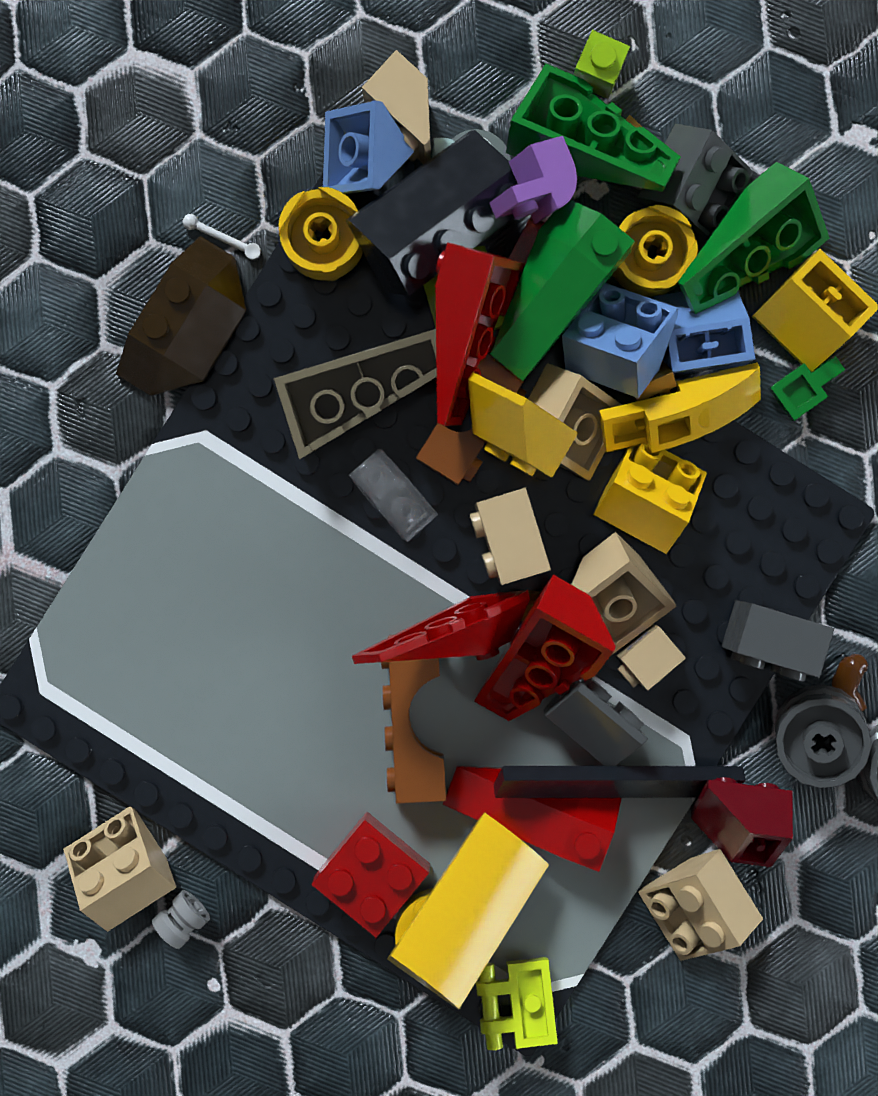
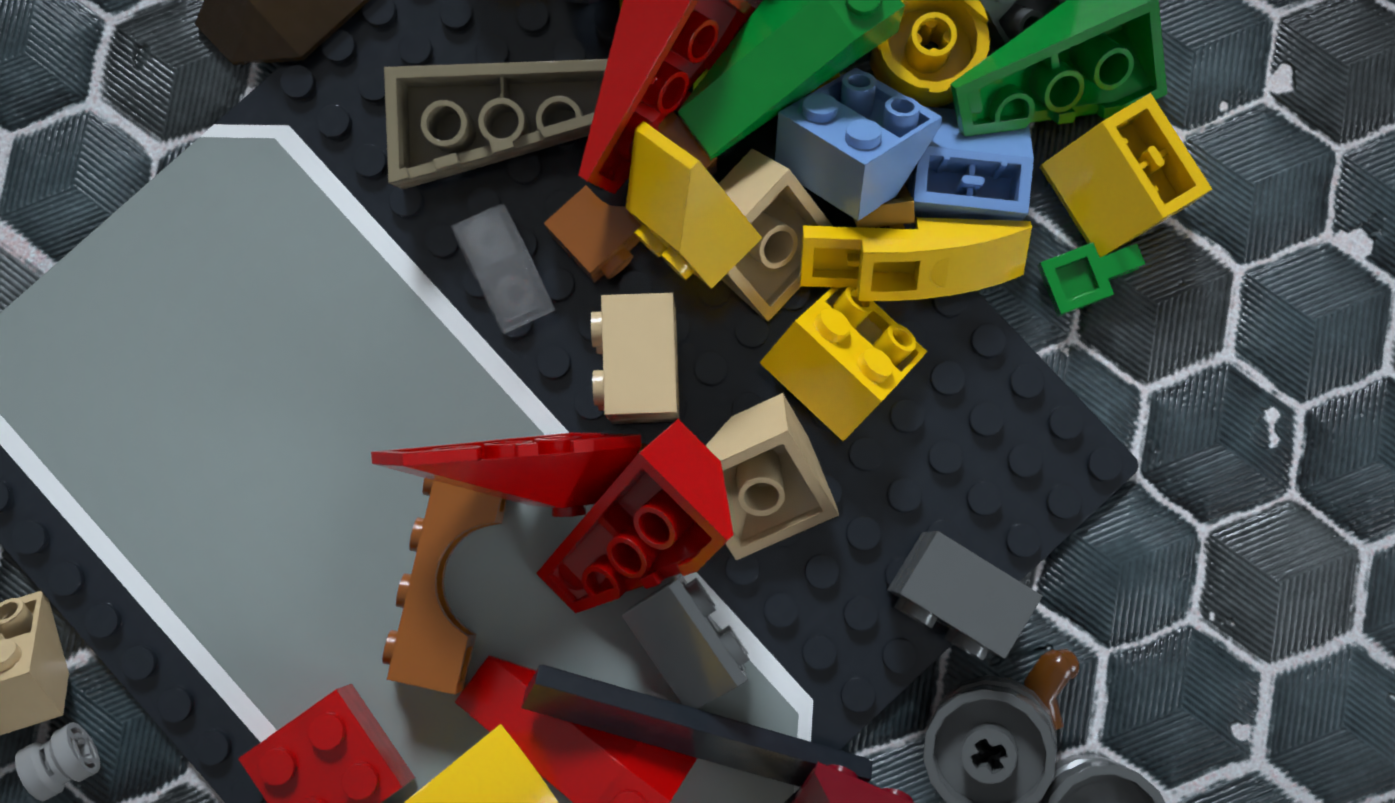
camera: 20 degrees right, 5 degrees down
tan brick [616,624,686,691] -> none

